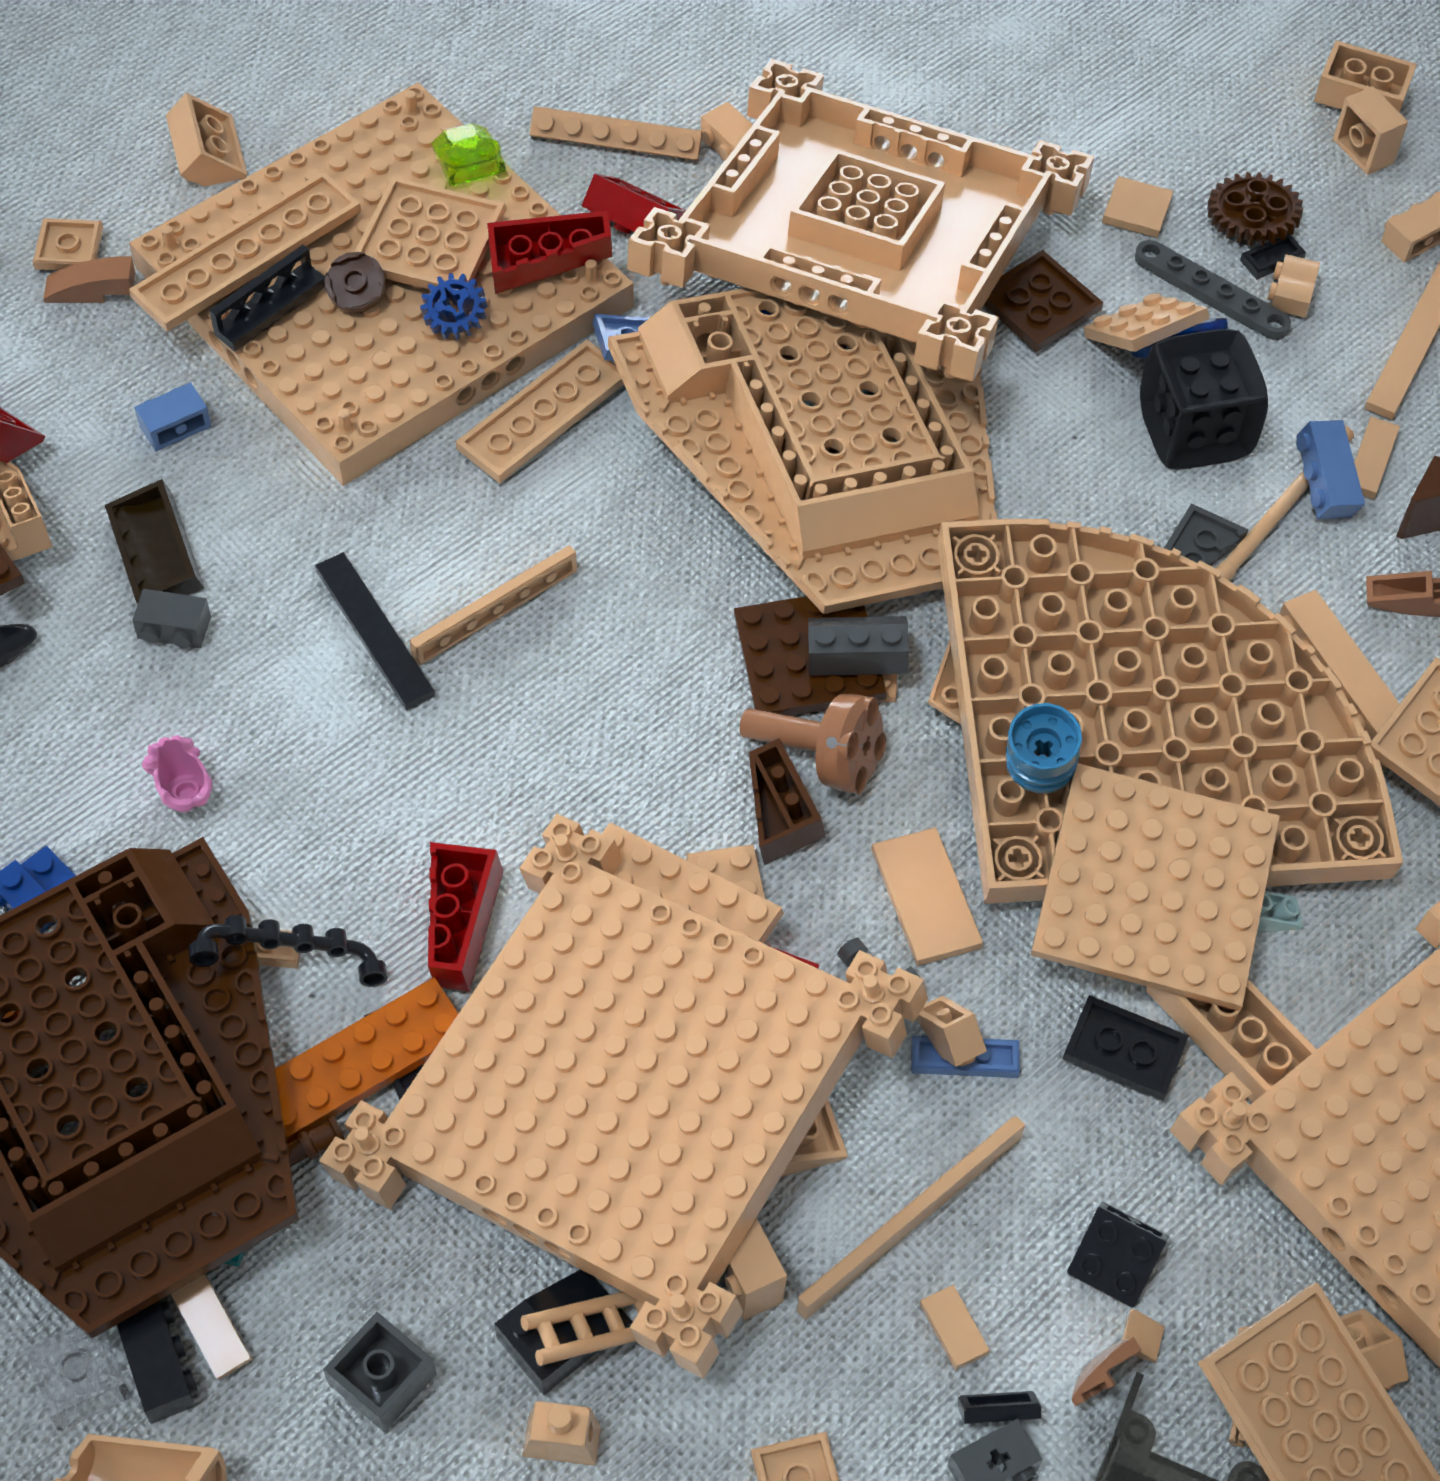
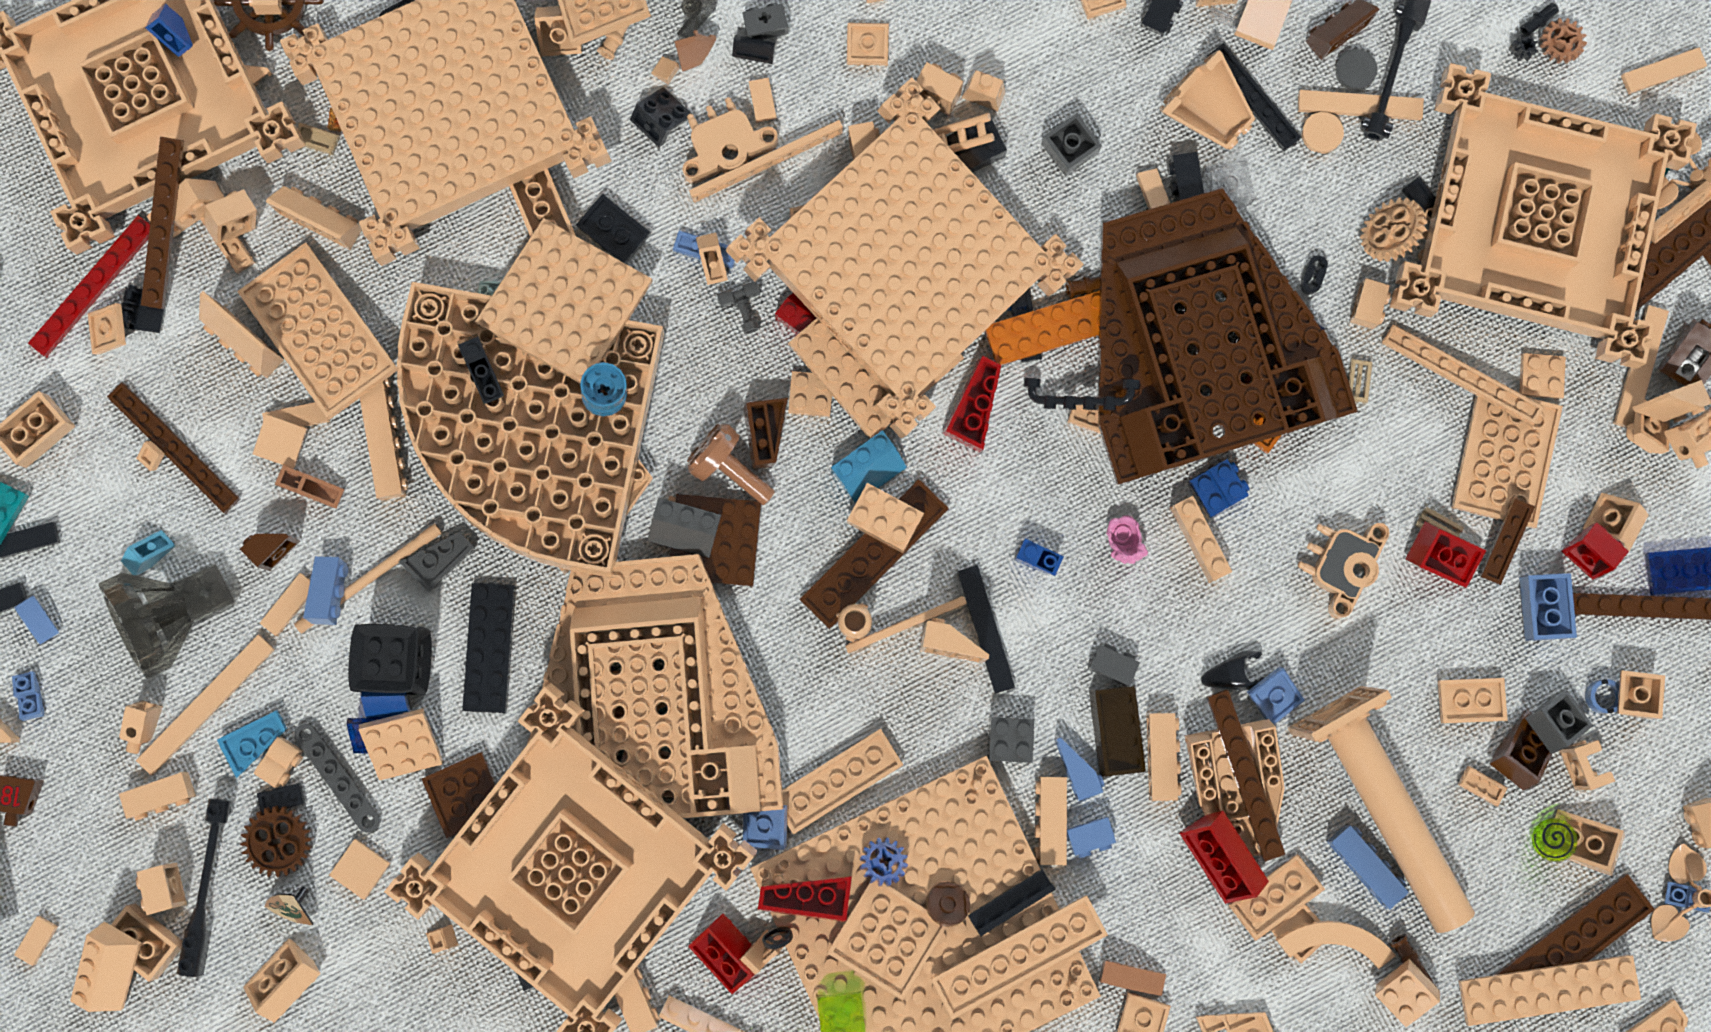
camera: 165 degrees left, 25 degrees up
light nougat tile [871,827,983,966] -> none
none -> light nougat slope [70,922,141,1012]
none -> black bar [177,798,231,977]
none -> dark azure wing [217,710,287,778]
none -> light nougat slope [243,938,321,1023]
none -> shield [264,887,314,925]
none -> black slope [457,334,504,404]
none -> black plate [462,583,516,713]
none -> light nougat piece [682,97,778,184]
none -> light nougat piece [740,927,793,975]
none -> reddish brown plate [799,479,949,630]
none -> dark azure slope [831,430,907,504]
none -> light nougat piece [836,603,872,642]
none -> light nougat brick [847,483,924,553]
none -> light nougat brick [916,62,963,116]
none -> light nougat slope [920,618,989,663]
none -> dark grey brick [988,717,1035,763]
none -> blue slope [1014,539,1064,576]
none -> light nougat brick [1034,777,1067,865]
none -> medium blue slope [1055,738,1105,801]
none -> light nougat brick [1146,713,1182,801]
none -> light nougat brick [1170,496,1232,583]

